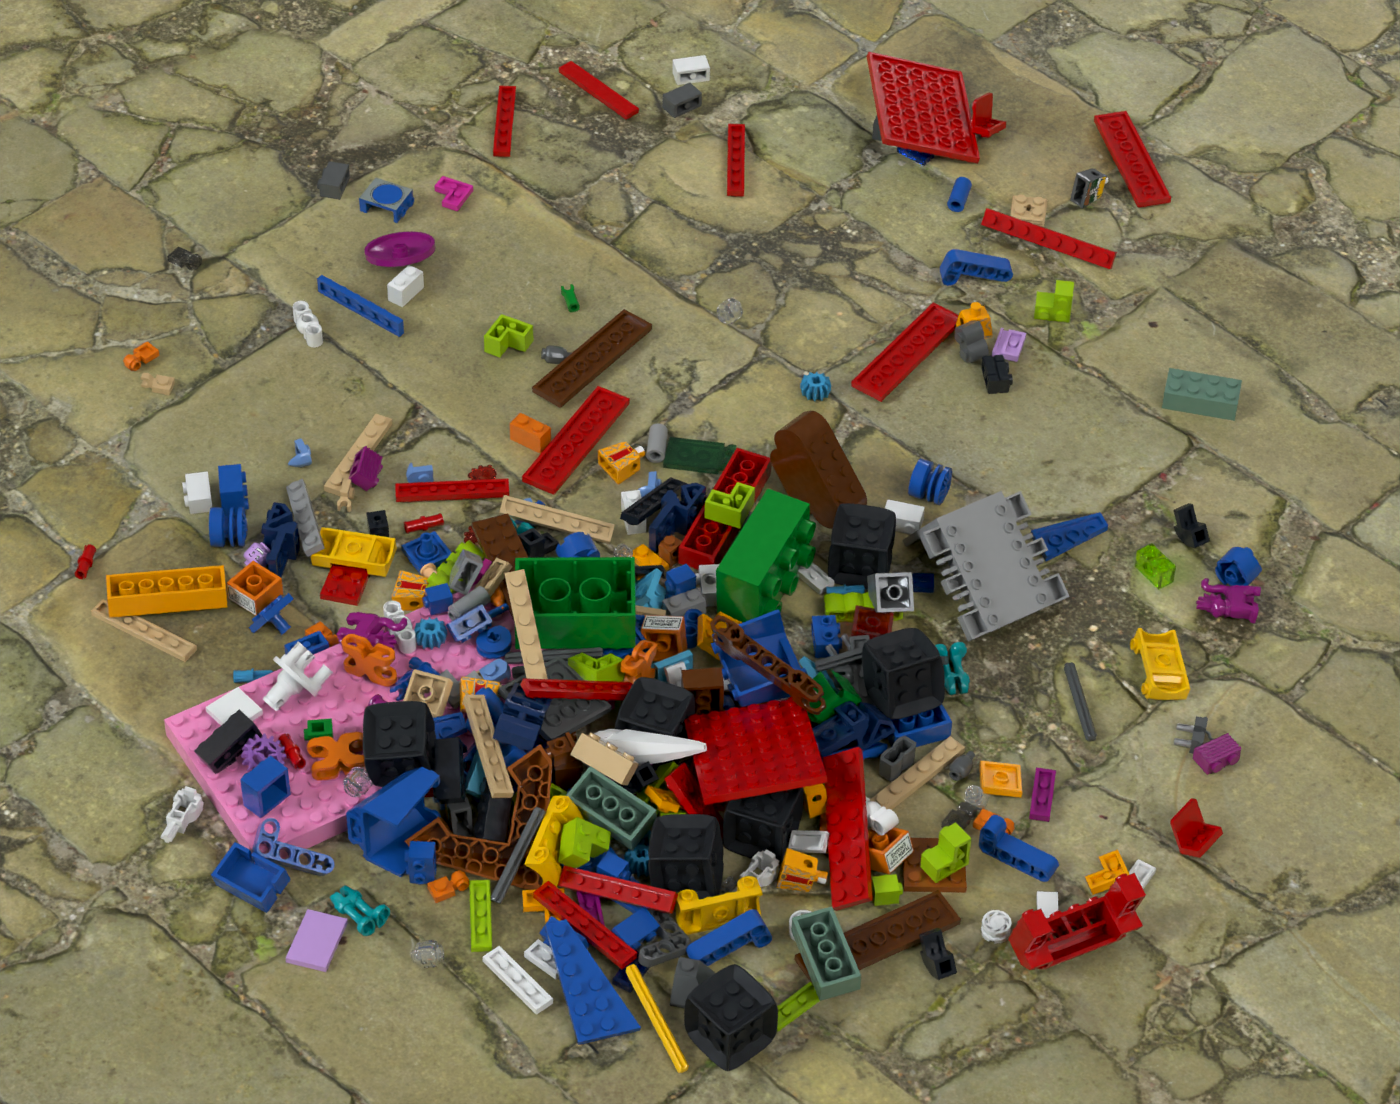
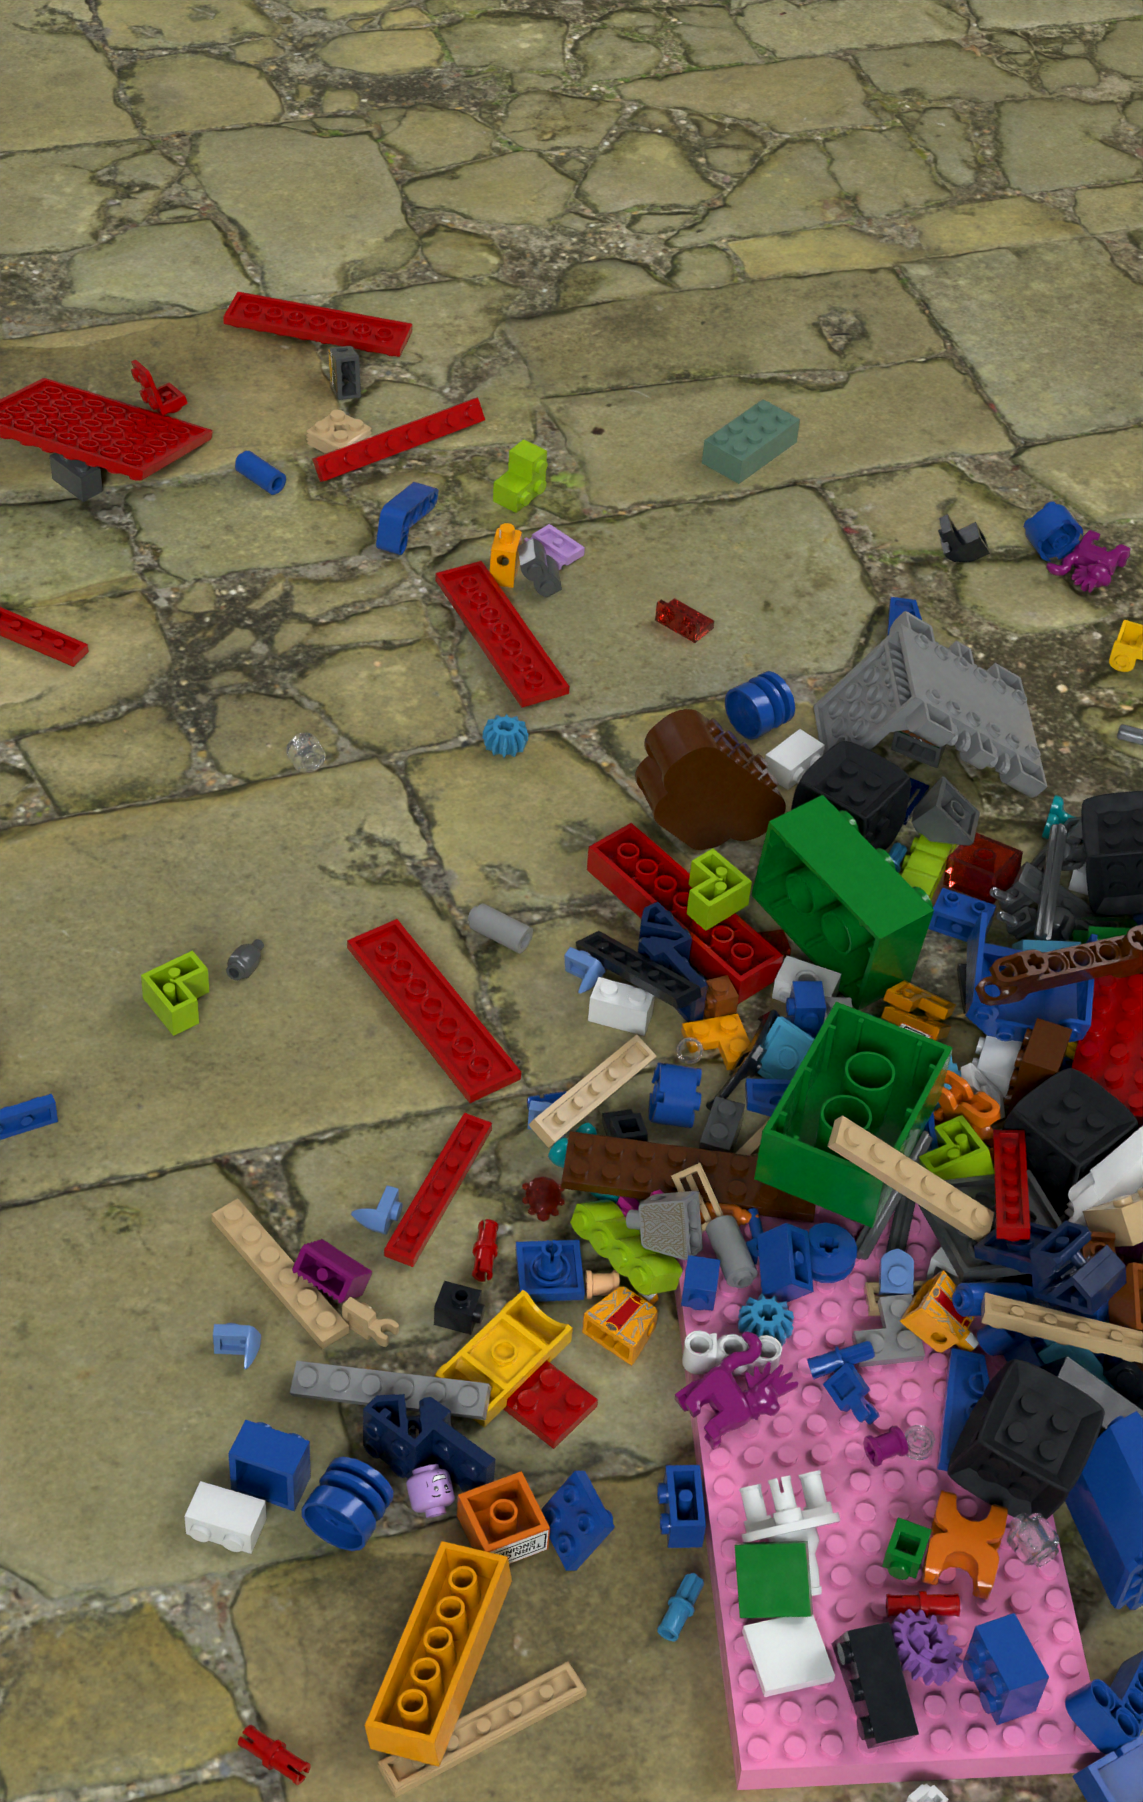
camera: 65 degrees left, 0 degrees up
orange plate [305,621,340,648] -> none
orange piece [341,634,397,687] -> none
tan brick [403,669,453,718] -> none
clear red piece [467,465,497,480] -> none
orange brick [510,413,551,454] -> none
reddish brown plate [532,309,652,408] -> none
green bar [561,284,580,312] -> none
light orange torso [598,442,645,484] -> none
clear green tile [663,437,737,474] -> none
clear blue tile [897,147,934,166] -> none
black brick [981,354,1013,394] -> none
clear neon green brick [1135,543,1176,590] -> none
none -> clear red bracket [655,598,714,643]
none -> green tile [735,1541,813,1618]

